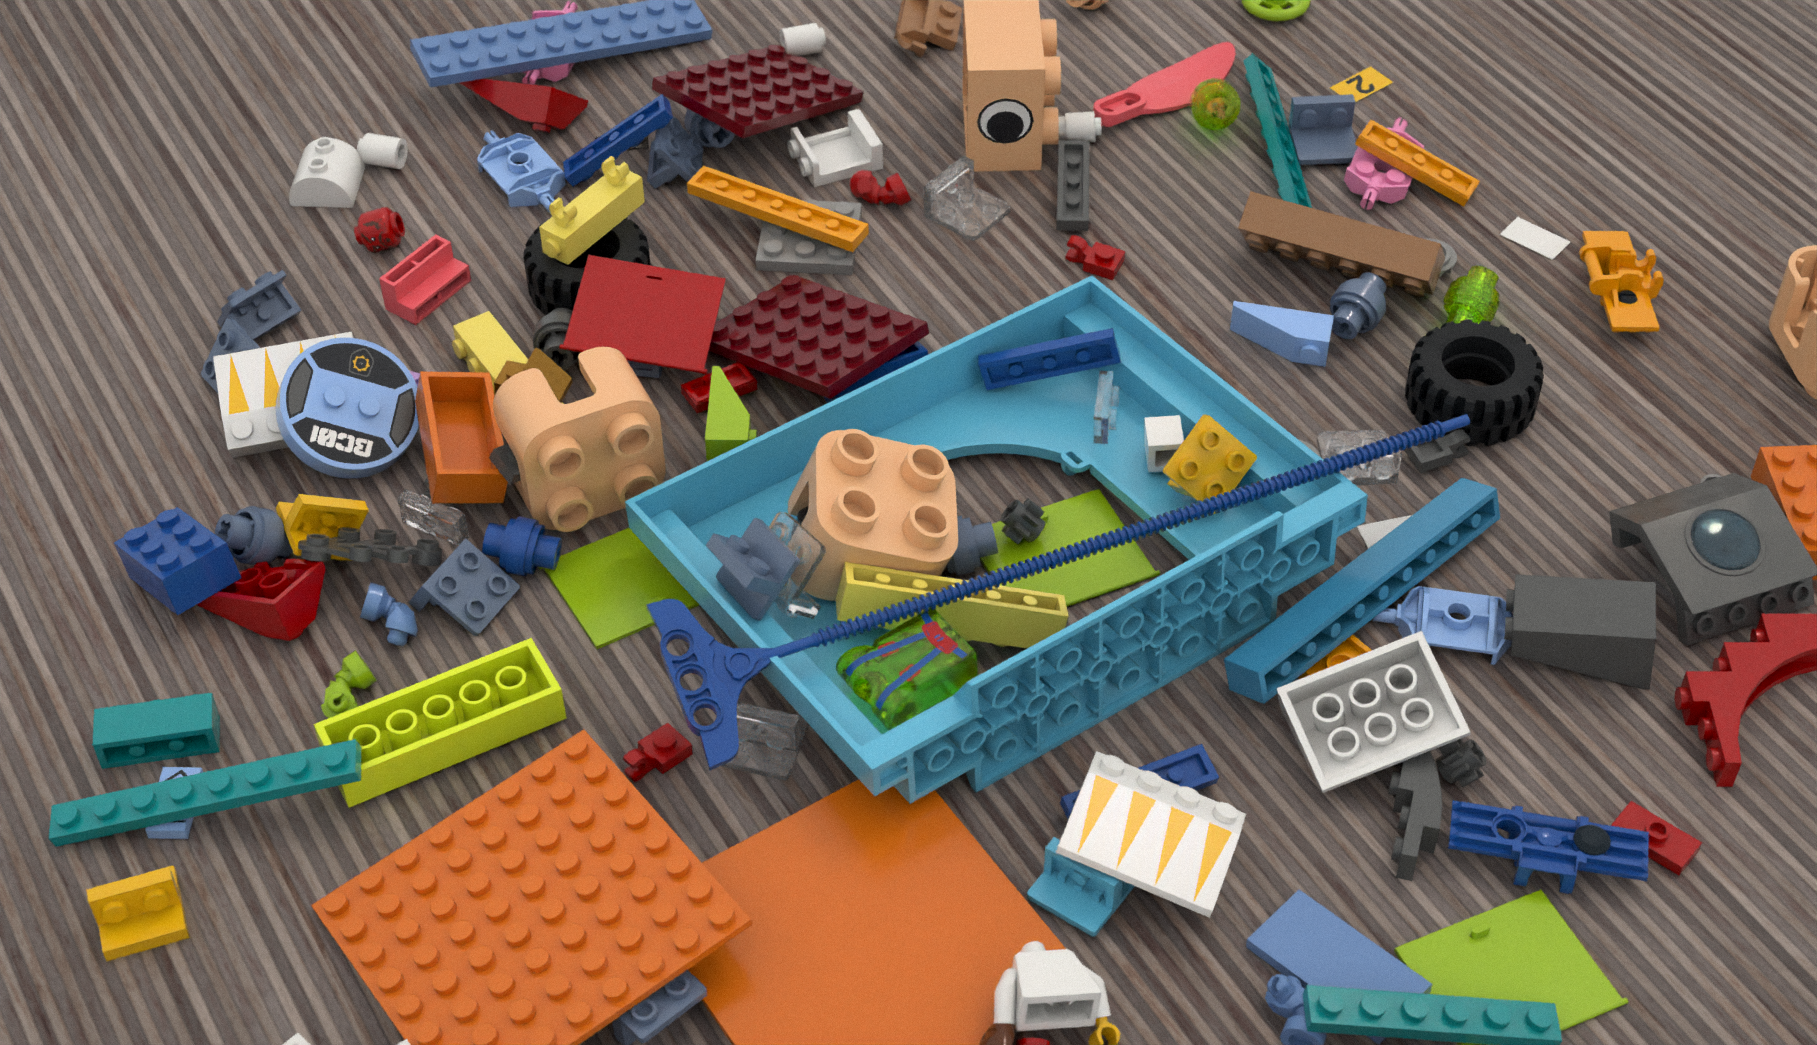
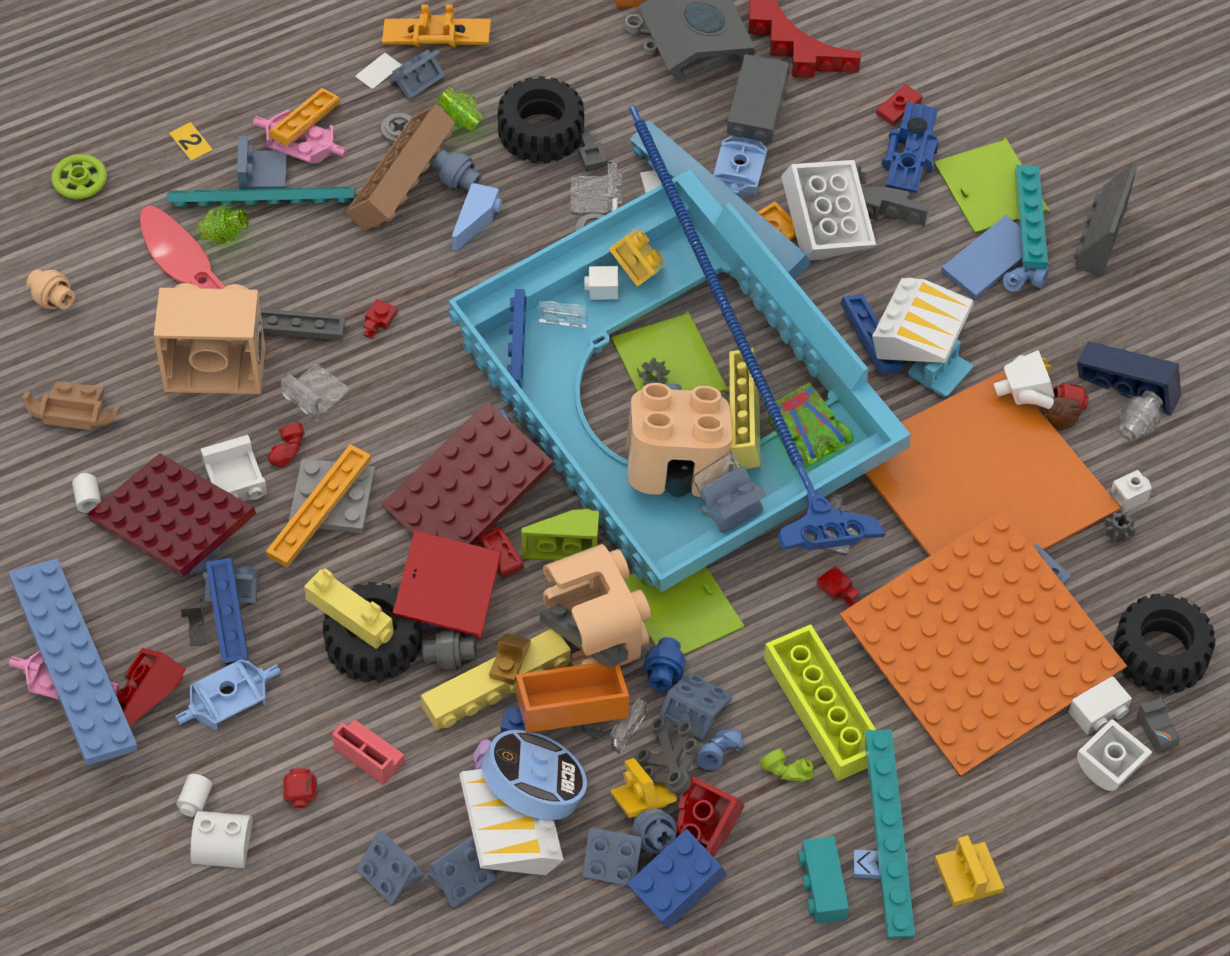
camera: 90 degrees left, 10 degrees up
none -> sand blue bracket [388,49,446,99]
none -> sand blue bracket [582,828,642,886]

